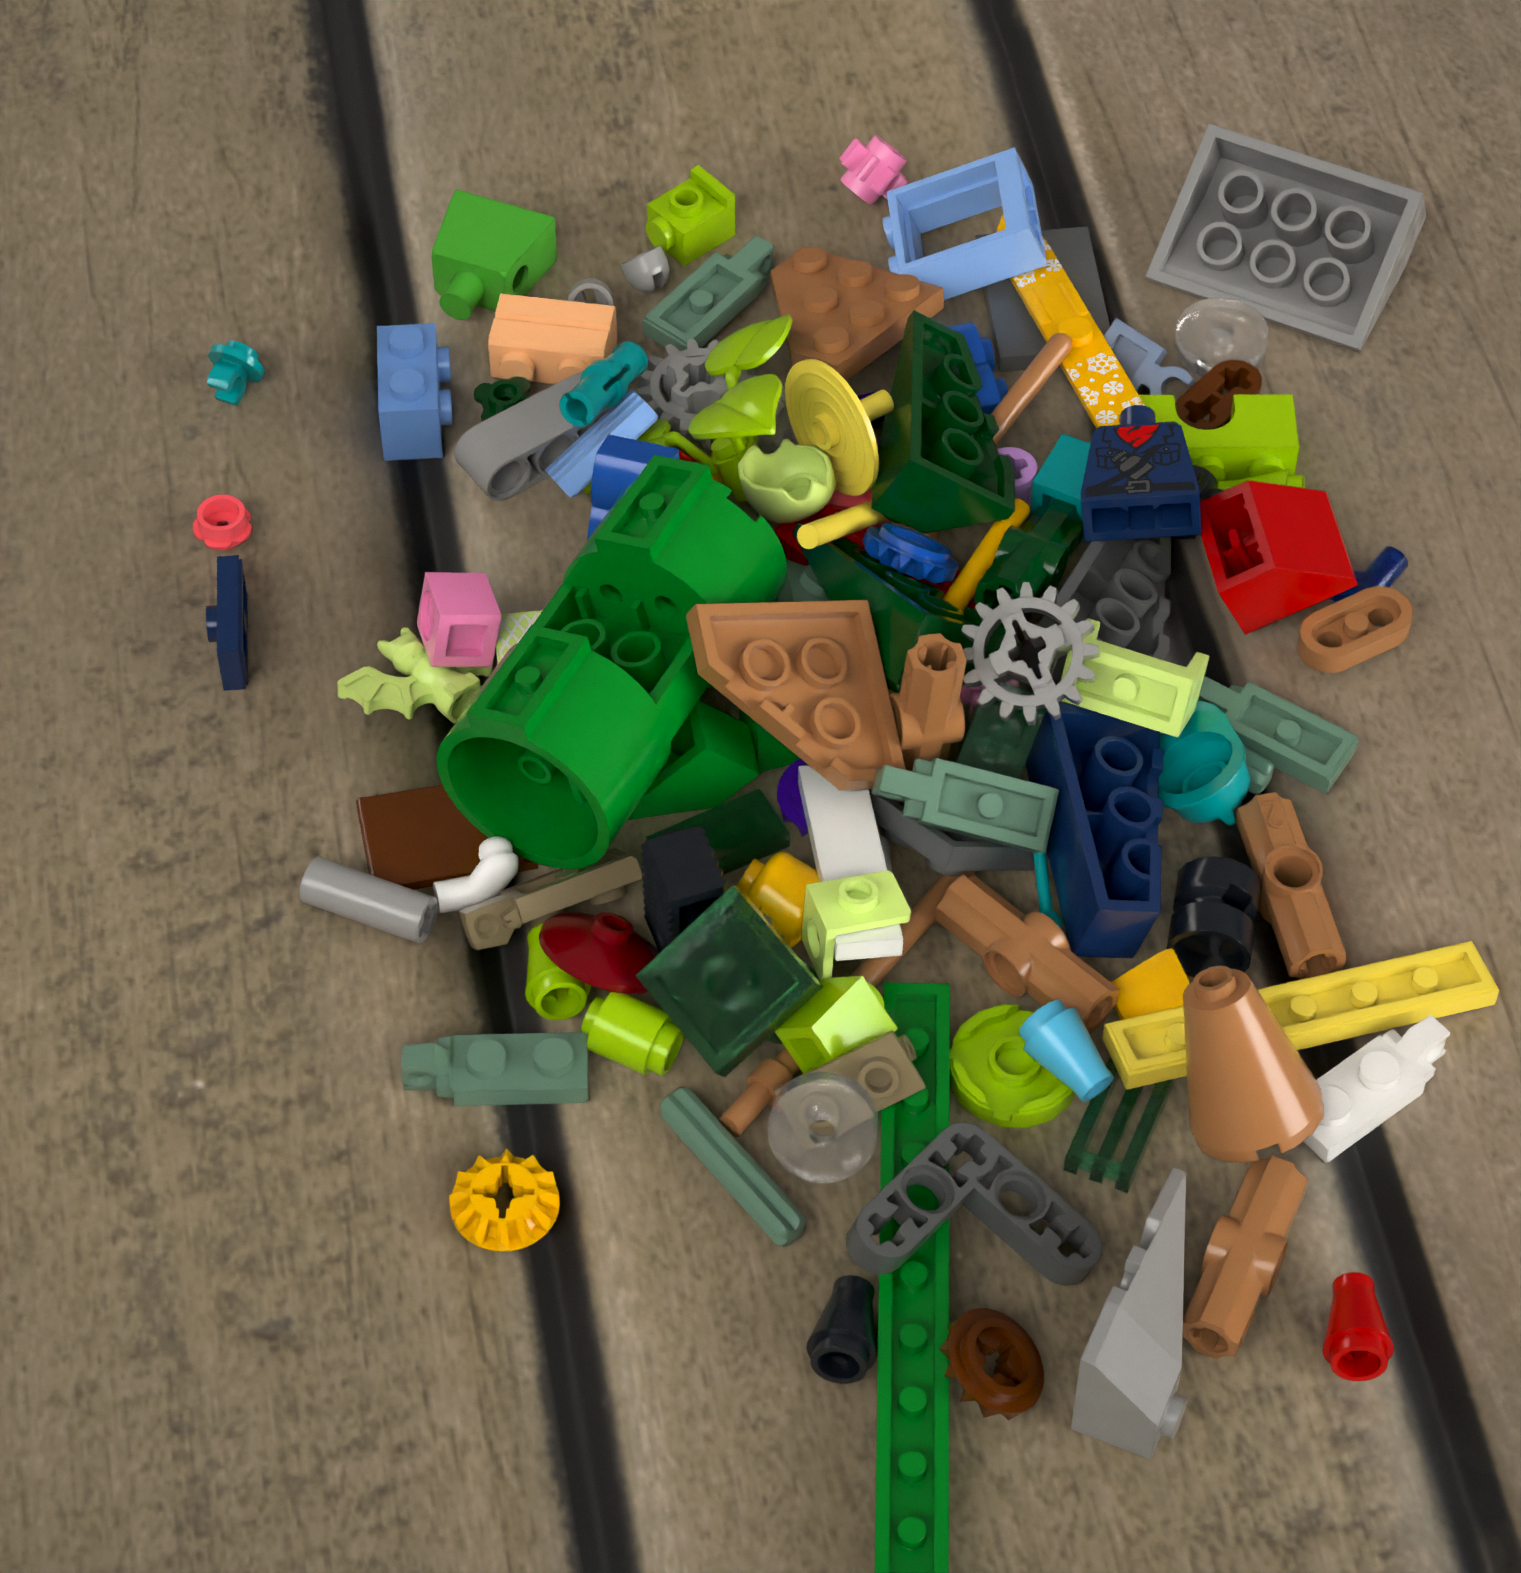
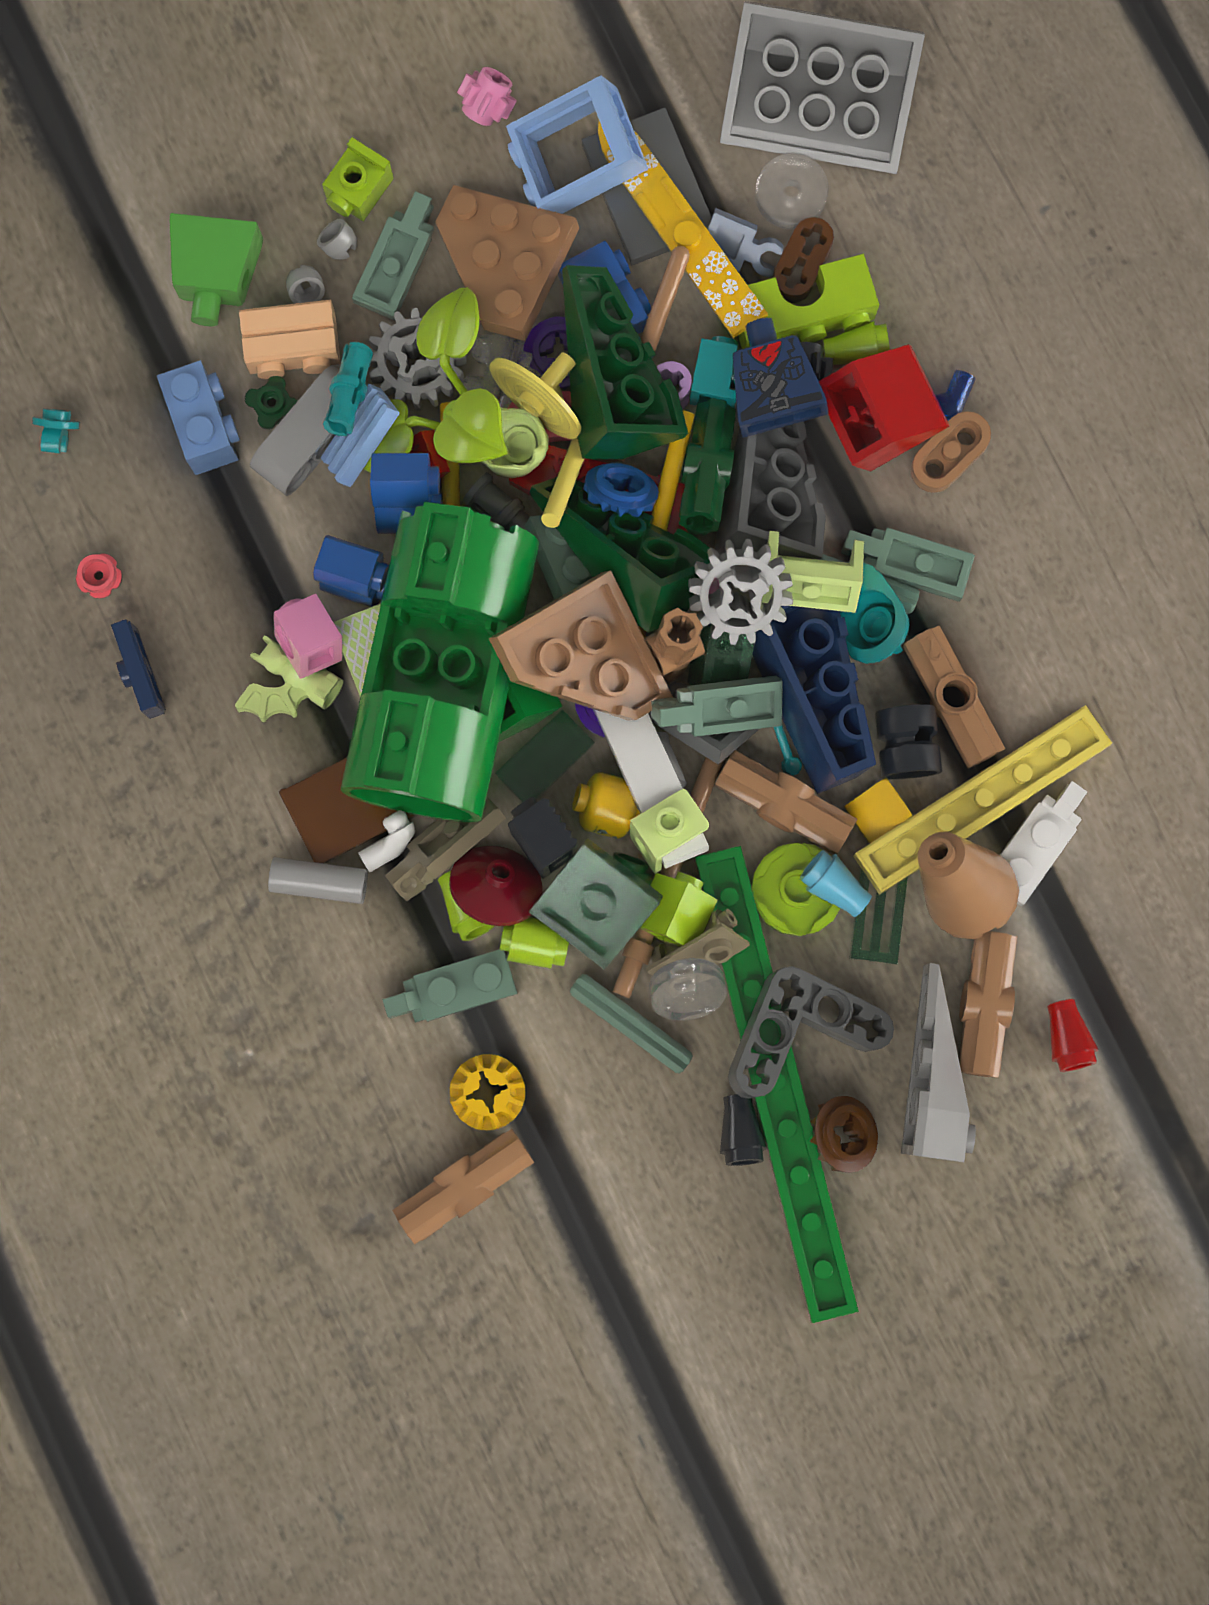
camera: 15 degrees left, 30 degrees up
none -> blue brick [313,535,389,607]
none -> medium nougat piece [392,1129,534,1245]

